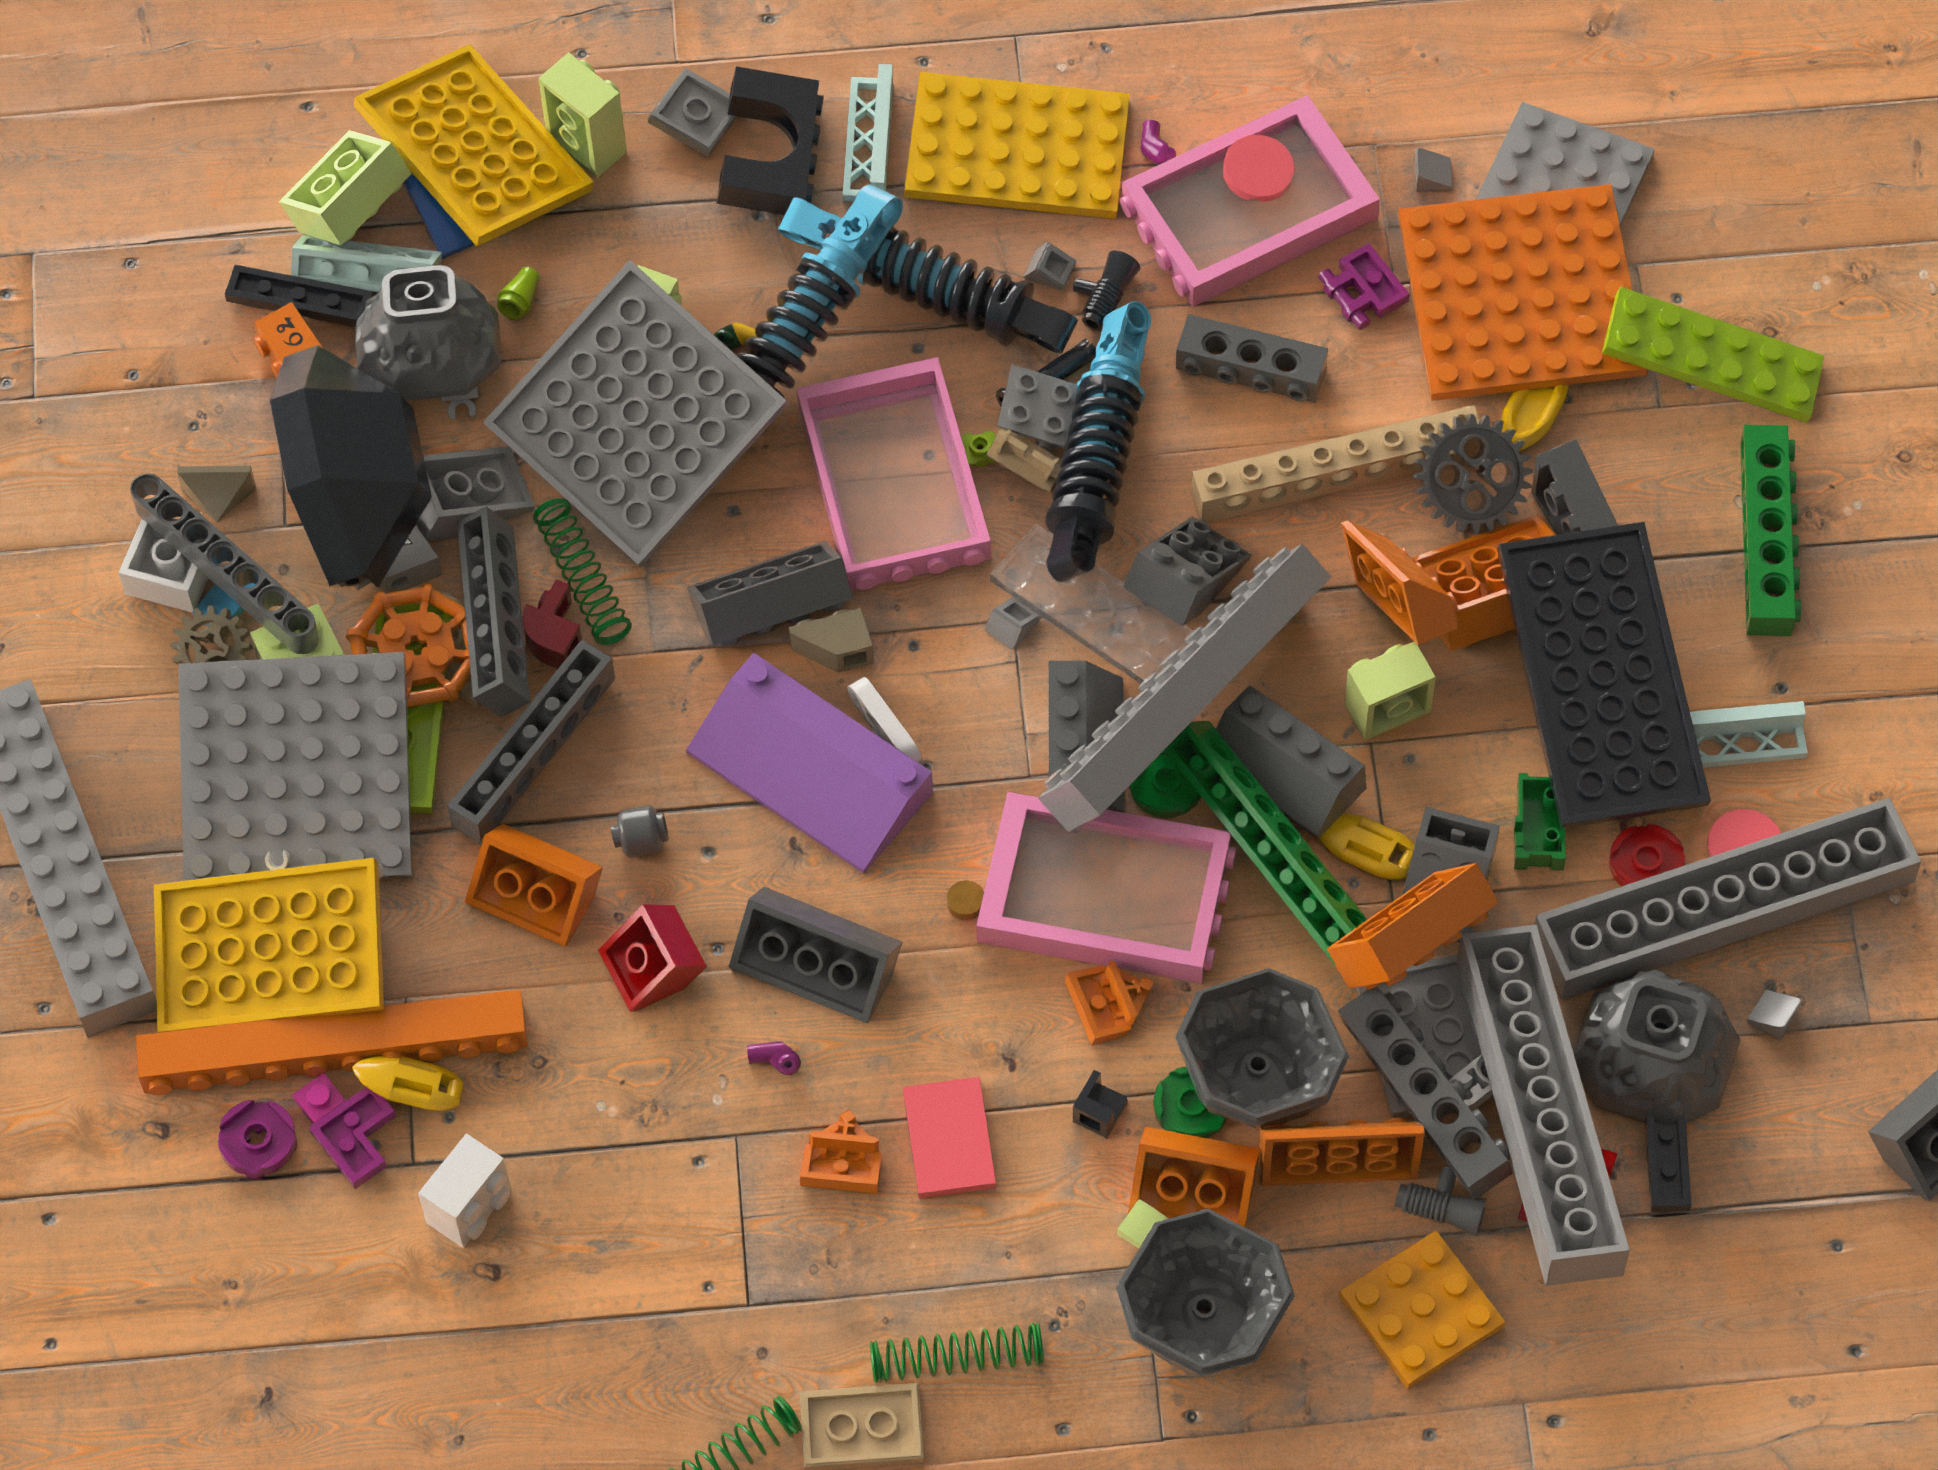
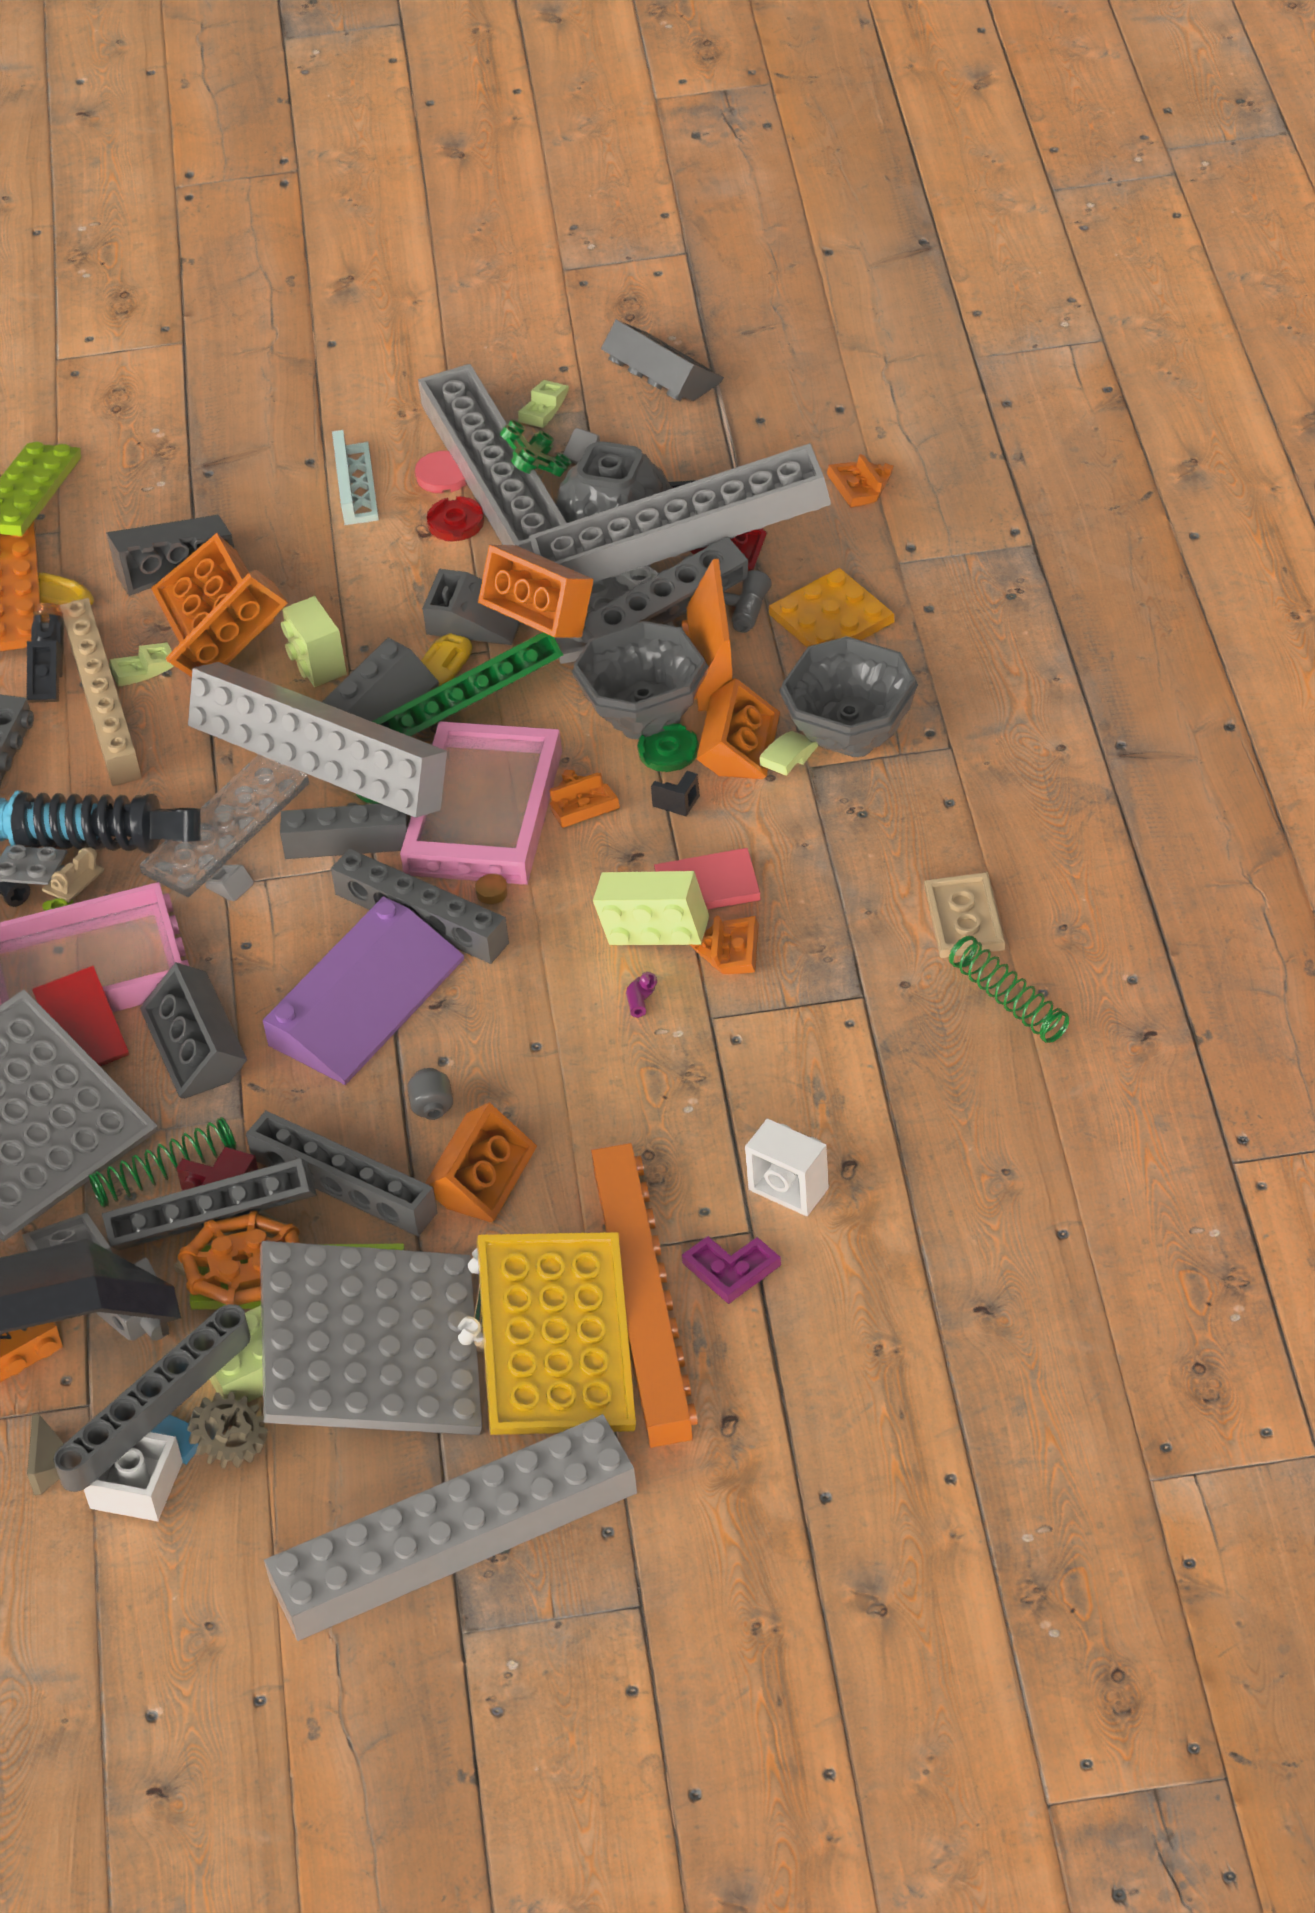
camera: 90 degrees left, 15 degrees down
magenta plate [218,1100,297,1180] -> none
dark pink plate [292,1073,346,1124] -> none
yellow piece [352,1055,464,1111] -> none
red slope [598,904,707,1012] -> none
dark grey slope [729,887,903,1023] -> none
dark tan slope [789,608,874,673] -> none
white beam [847,677,922,763] -> none
green piece [870,1322,1044,1383] -> none
dark grey slope [1123,516,1251,626] -> none
dark grey gear [1413,414,1534,534] -> none
black plate [1497,522,1711,829] -> none
green piece [1514,773,1566,871] -> none
green brick [1740,424,1802,636] -> none
none -> black plate [27,603,64,702]
none -> red tile [32,965,129,1066]
none -> yellowish green slope [109,642,174,687]
none -> dark grey brick [331,849,509,964]
none -> green plant [500,419,572,477]
none -> yellowish green slope [518,380,569,428]
none -> yellowish green brick [593,871,709,945]
none -> orange slope [827,454,894,508]

